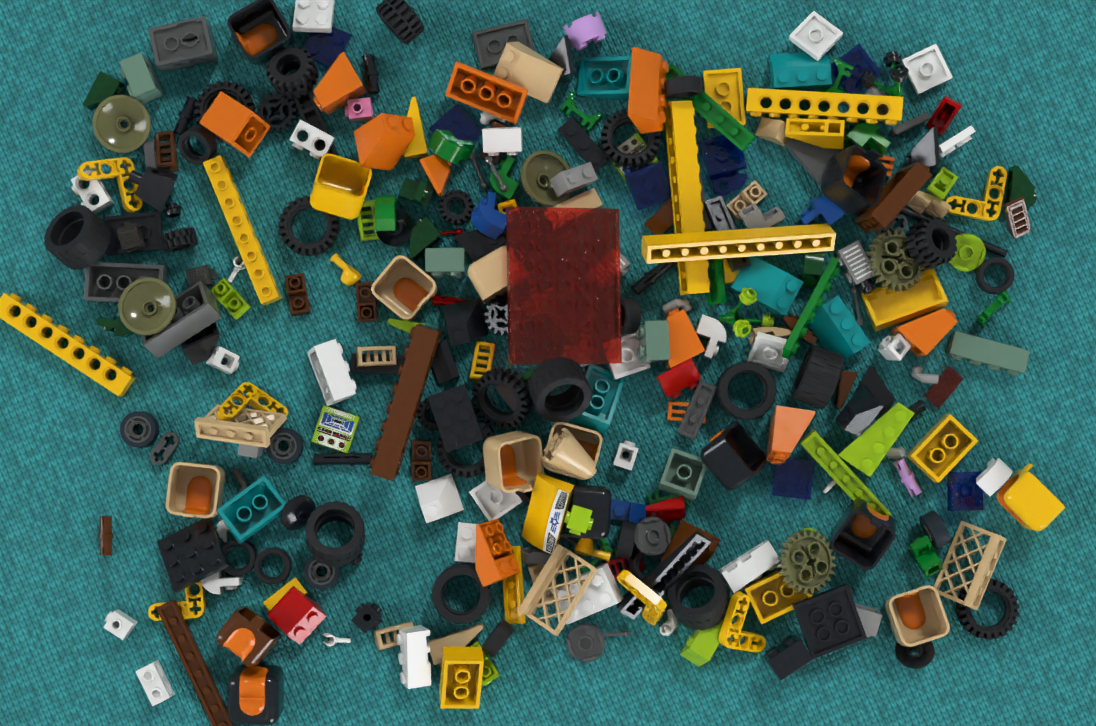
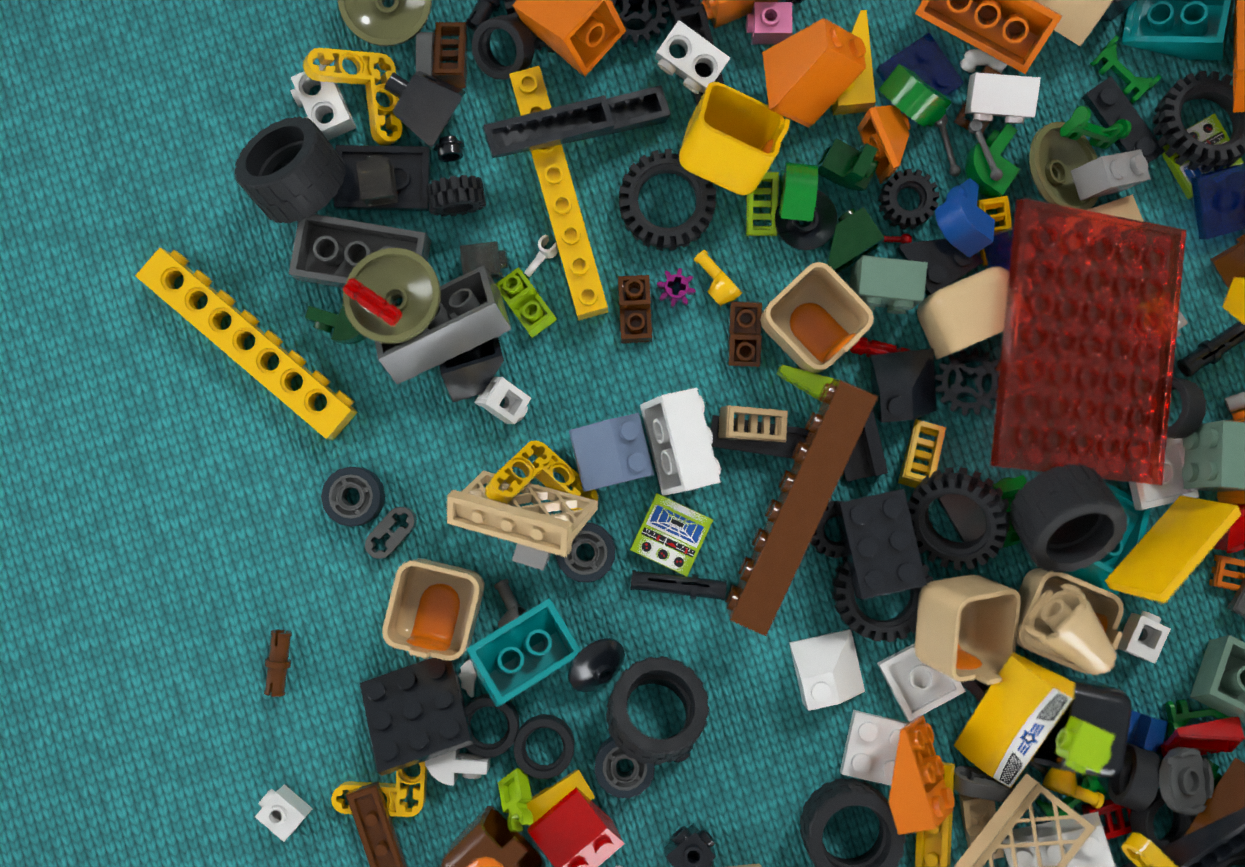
camera: 10 degrees right, 0 degrees up
reddish brown slope [412,440,432,481] -> none
none -> red axle [343,278,402,326]
none -> black slope [483,85,671,159]
none -> lime plate [498,768,533,832]
none -> sand blue slope [569,413,654,492]
none -> magenta gear [657,268,696,308]
none -> green piece [1059,106,1132,150]
none -> yellow tile [1105,495,1241,603]

